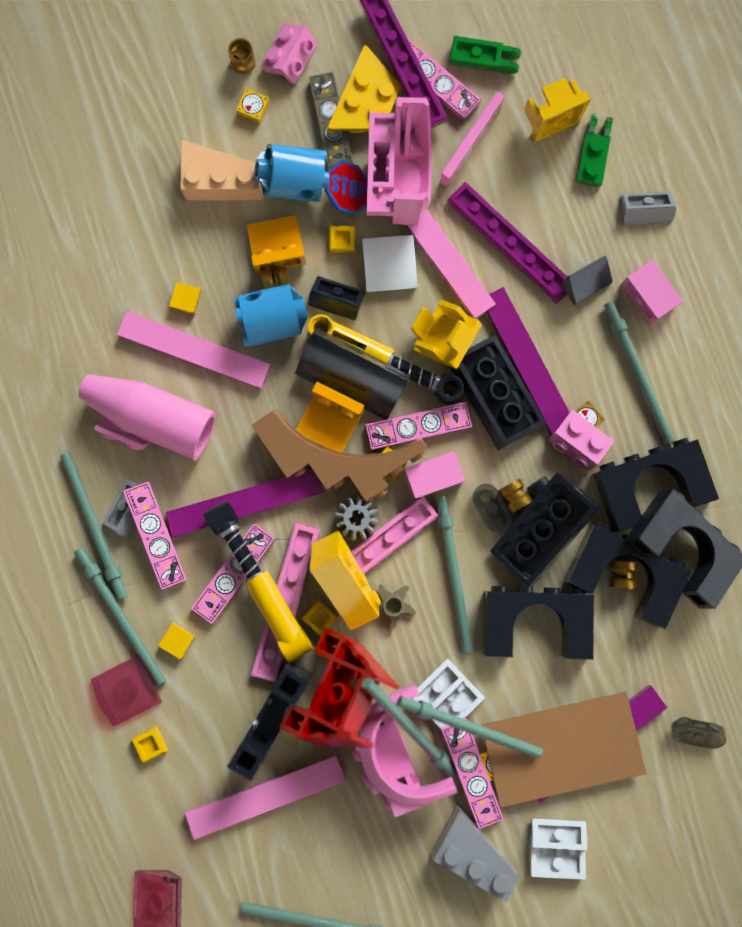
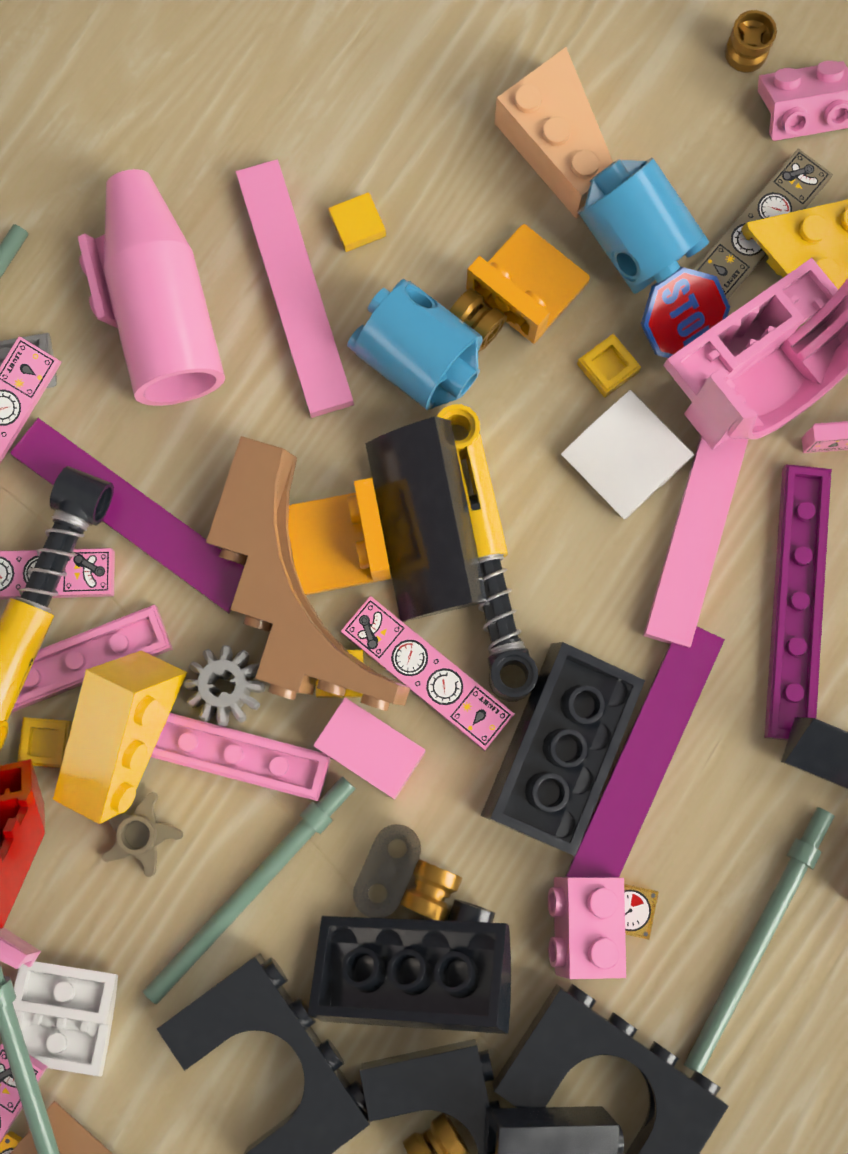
camera: 55 degrees right, 5 degrees down
tile [236,88,270,124] -> none
black slope [308,276,366,320] -> none
yellow panel [411,300,482,369] -> none

